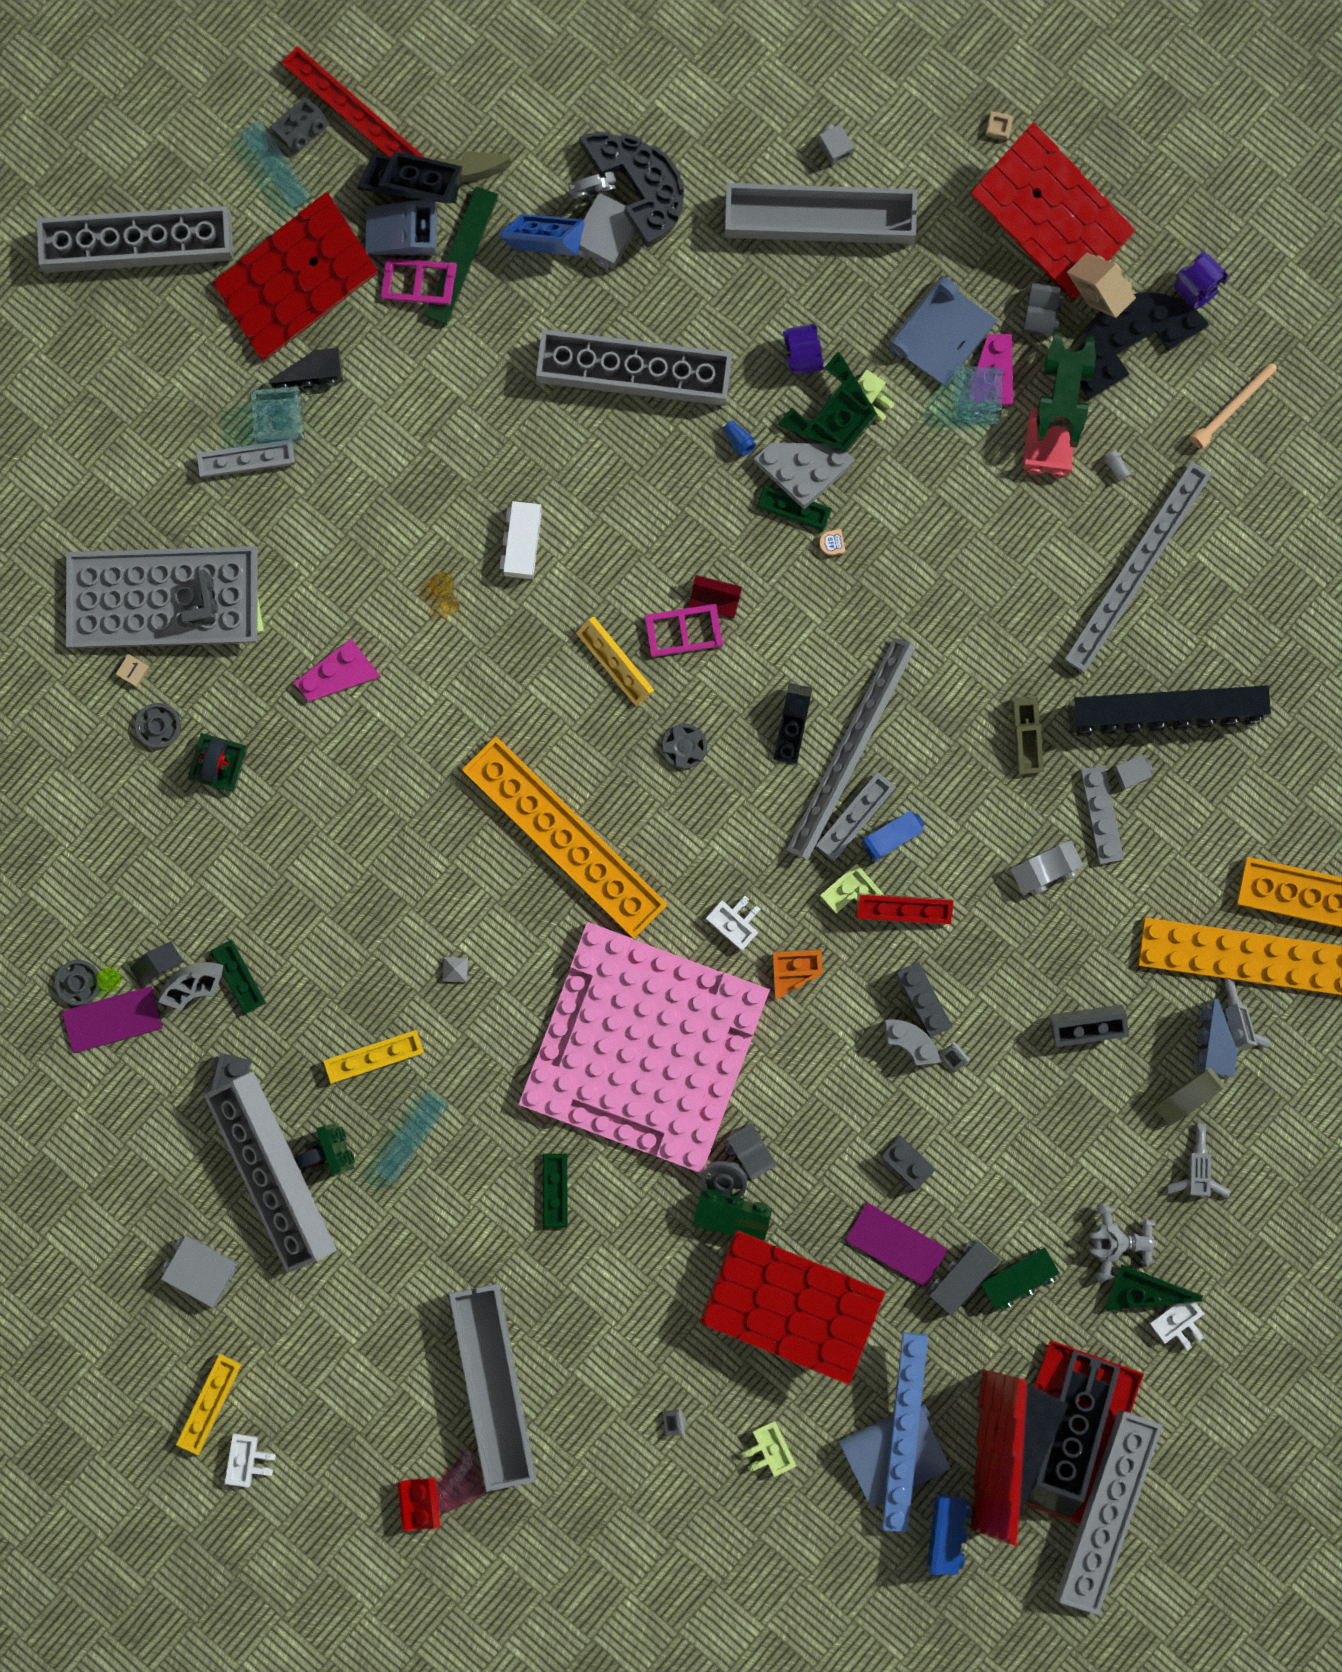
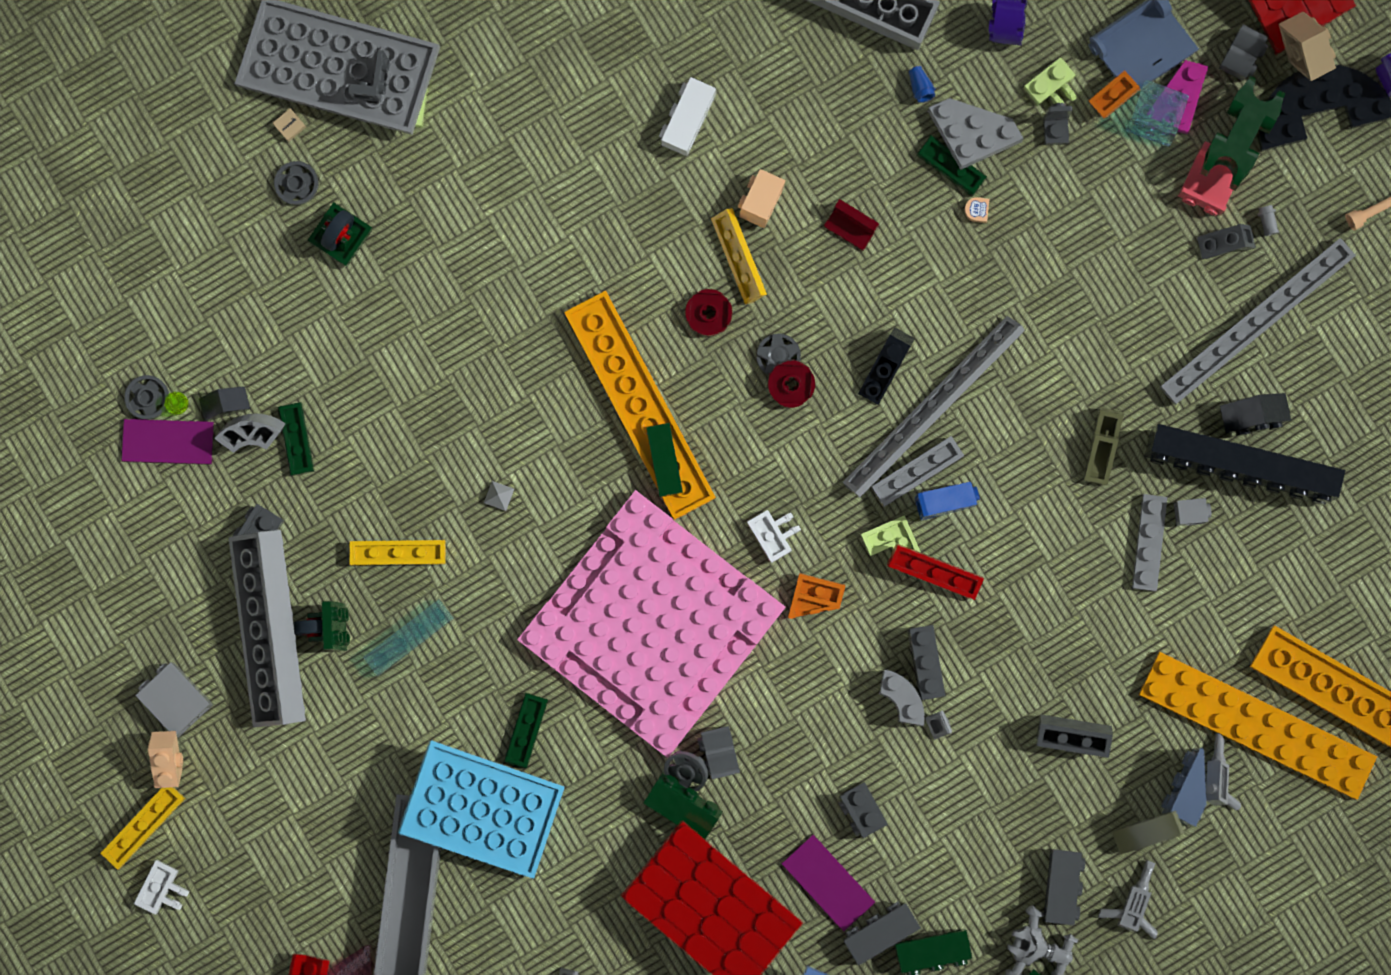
camera: 20 degrees right, 0 degrees up
dark pink wing [294,639,381,703] -> none
clear yellow plate [430,572,460,615] -> none
dark pink window [645,604,723,658] -> none
dark green wing [778,351,878,452] -> none
light grey brick [1010,840,1084,895] -> none
none -> light nougat brick [148,731,183,788]
none -> medium azure plate [398,740,564,879]
none -> dark green tile [646,423,683,498]
none -> dark red plate [685,289,733,337]
none -> light nougat brick [738,169,786,229]
none -> dark red plate [768,359,815,408]
none -> dark grey bracket [1043,103,1072,145]
none -> dark grey brick [1043,849,1085,926]
none -> orange plate [1089,70,1140,119]
none -> dark grey bracket [1197,224,1256,259]
none -> black brick [1220,393,1292,437]

